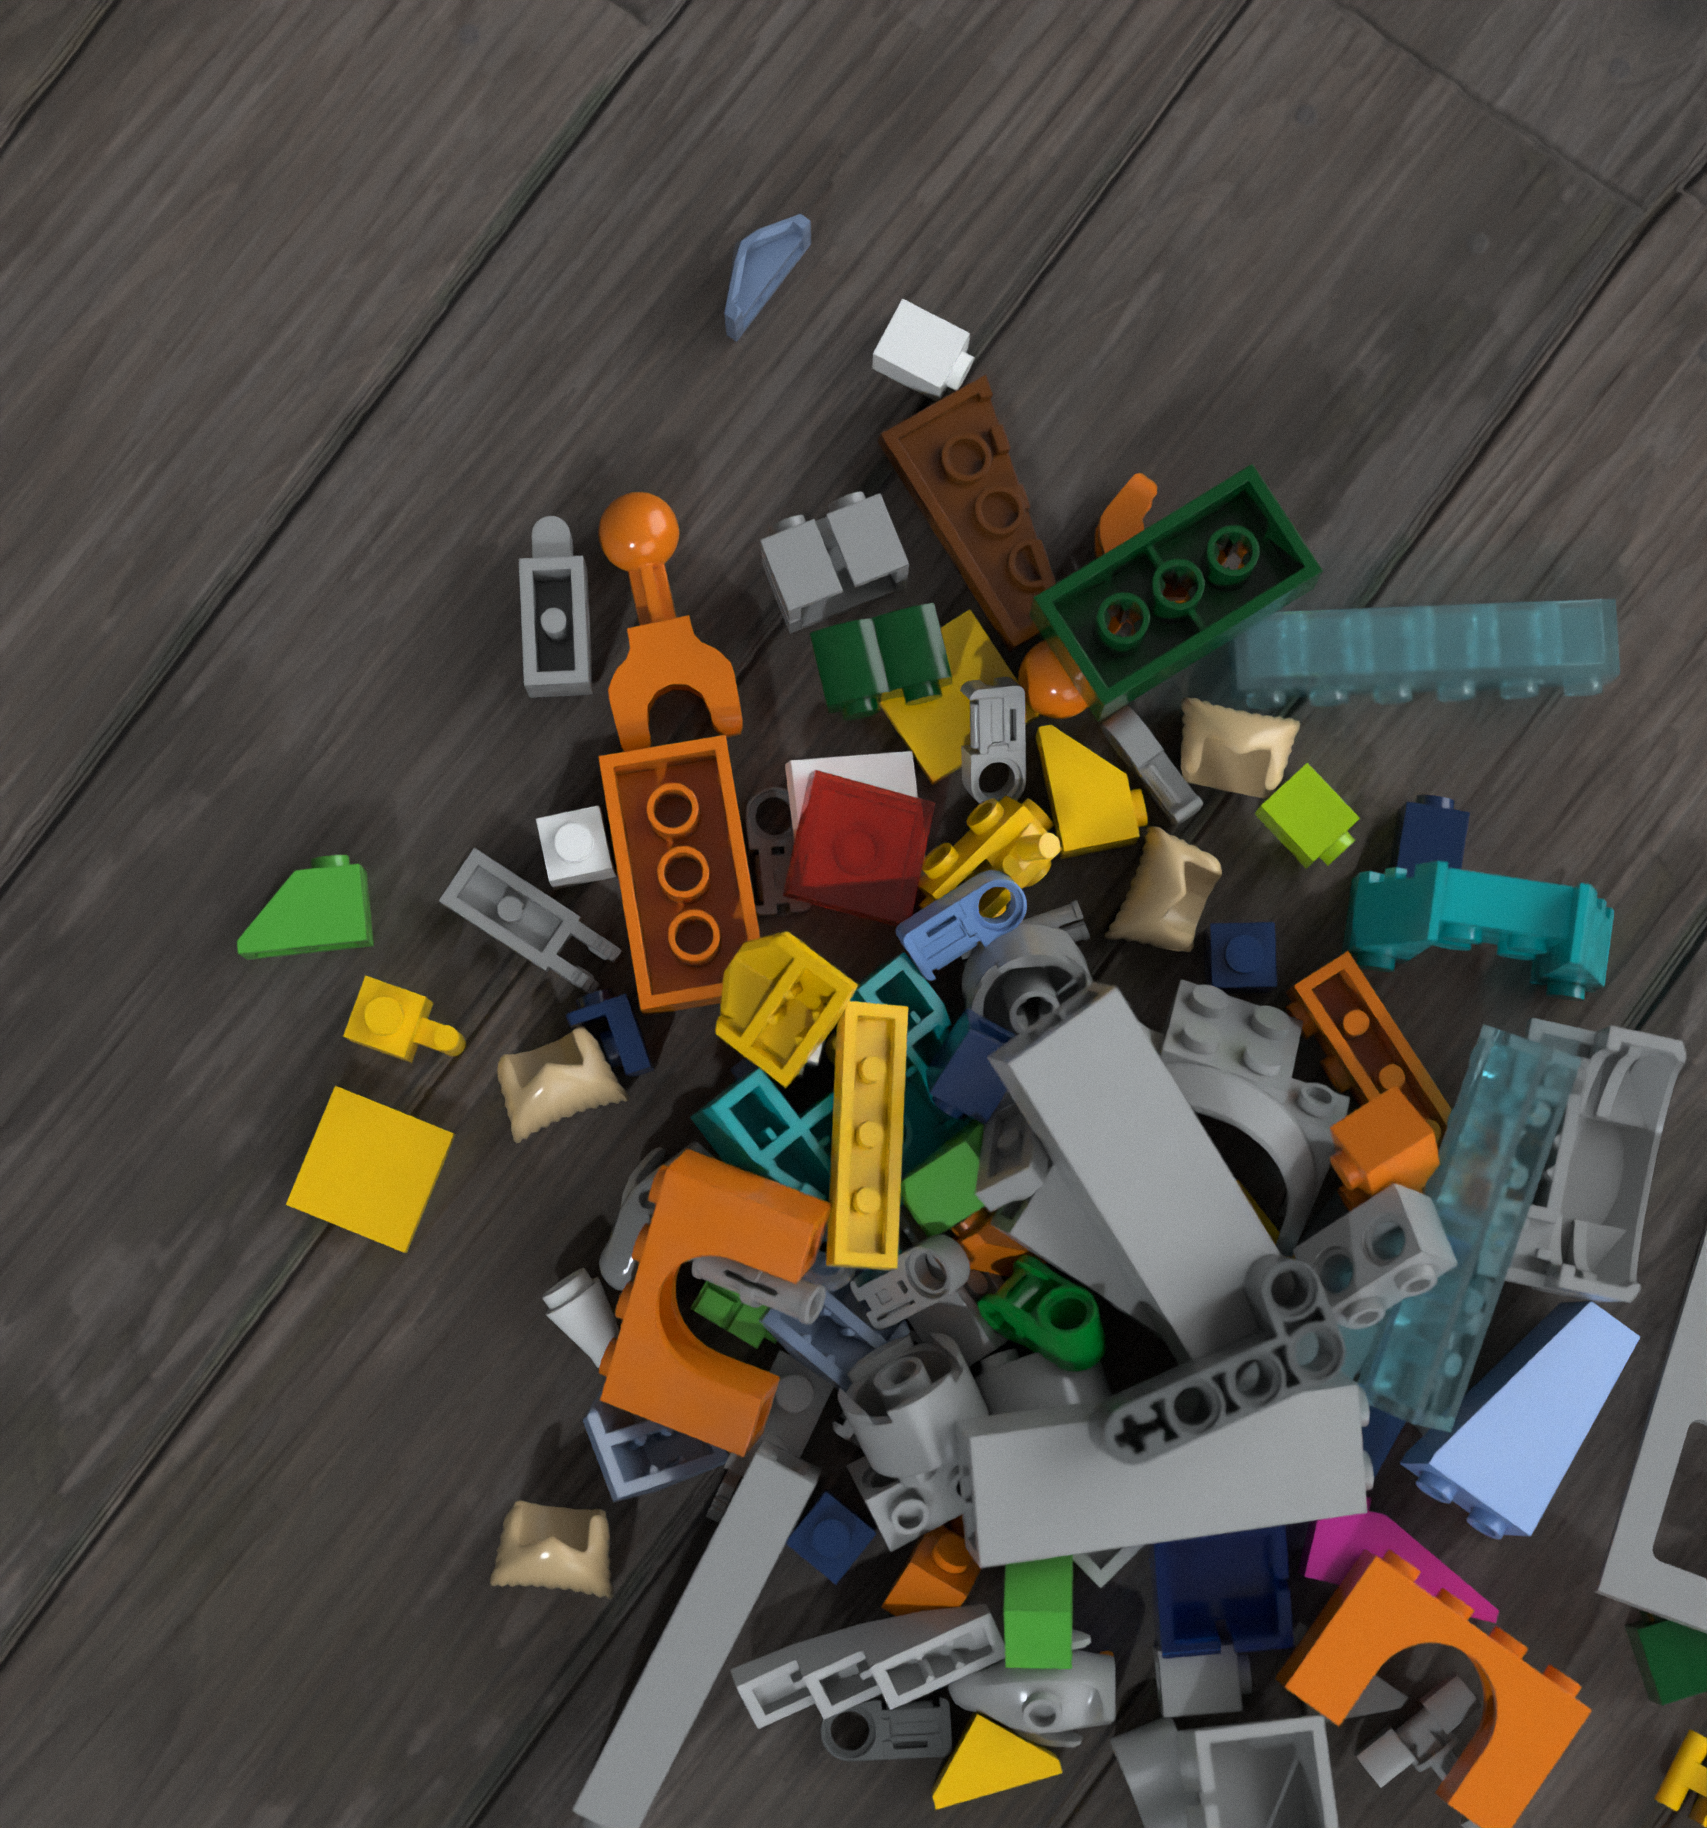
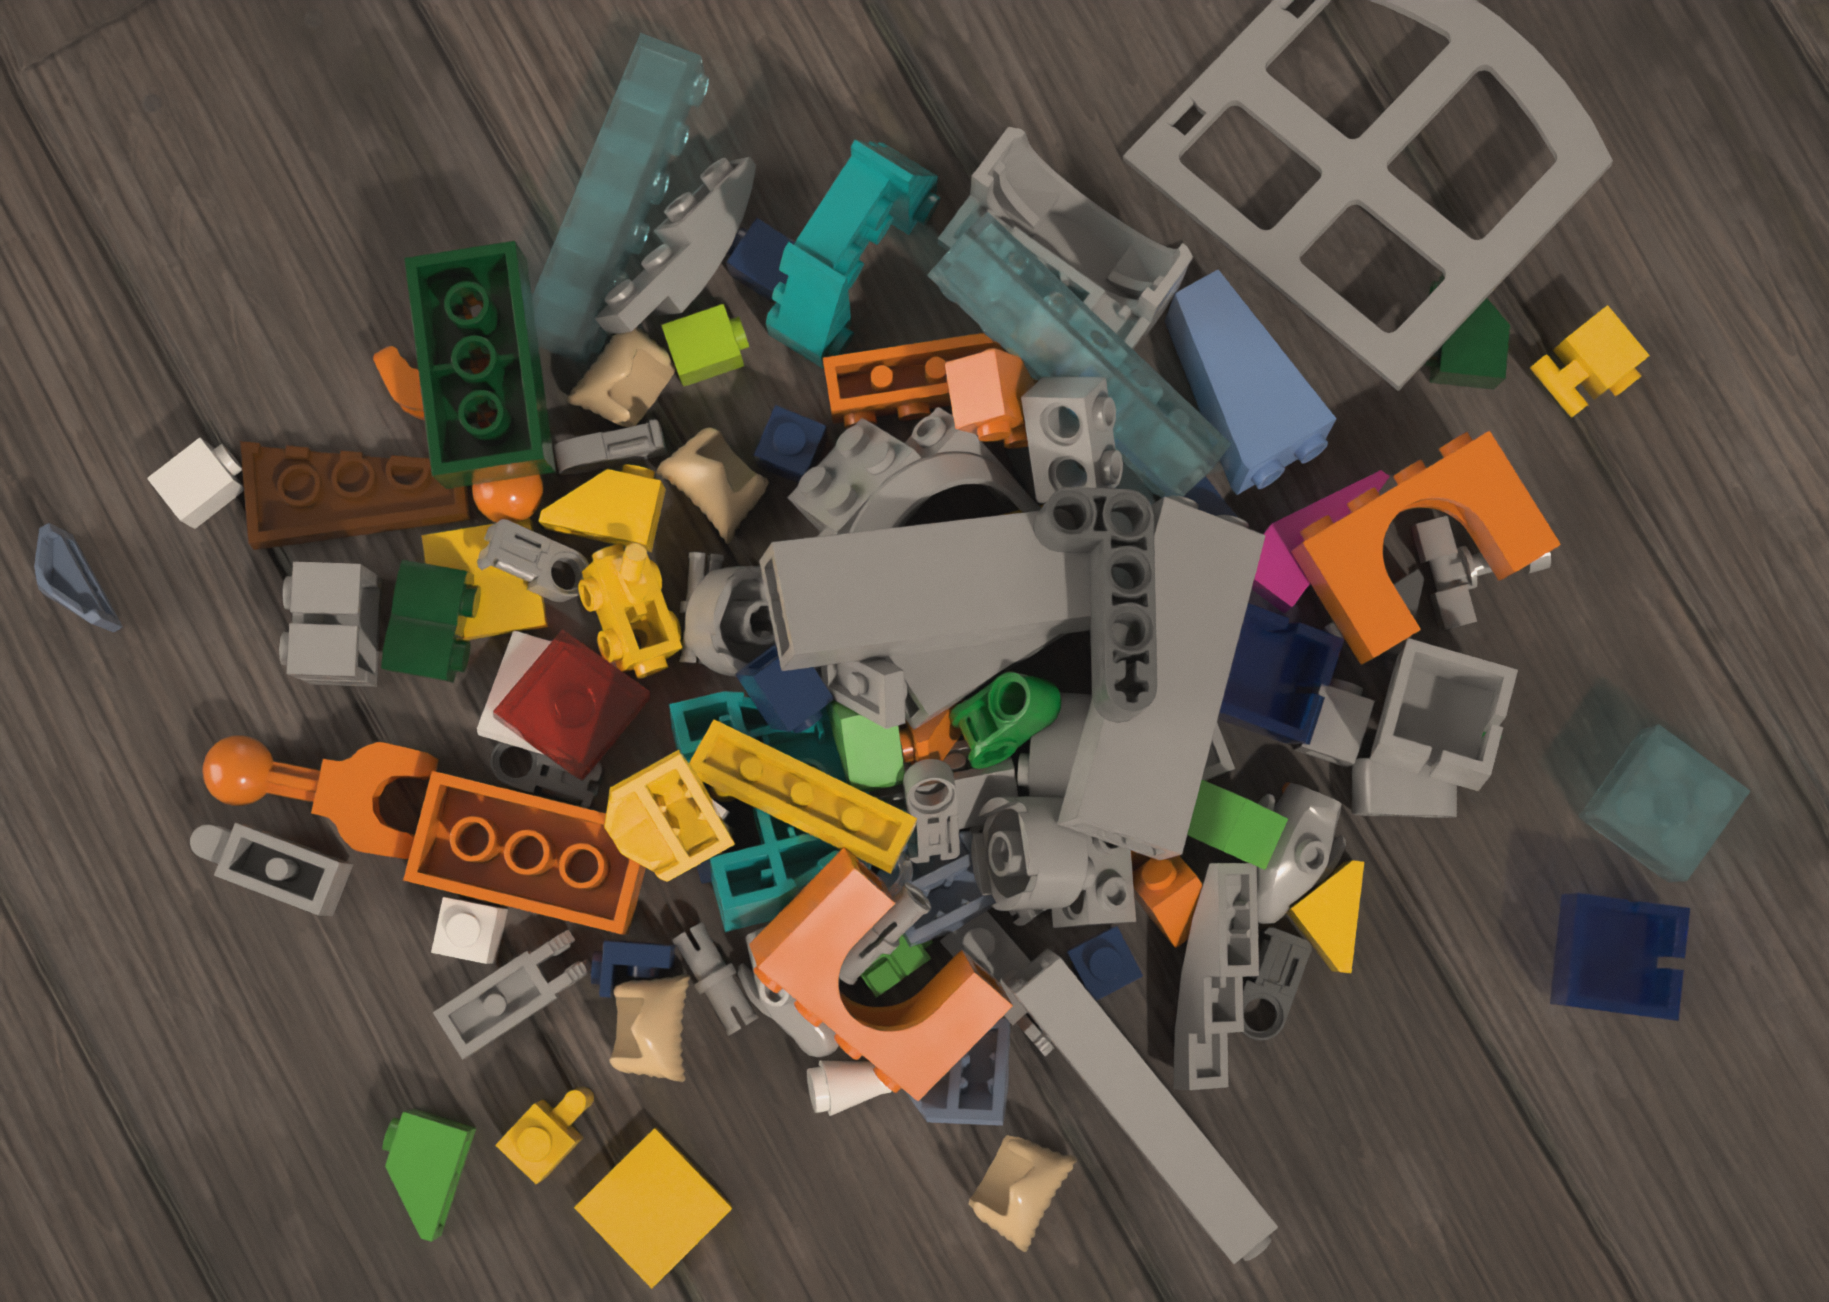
camera: 65 degrees left, 0 degrees up
medium blue piece [896,870,1027,980] -> none
none -> light grey slope [595,157,756,335]
none -> light grey pin [672,922,759,1036]

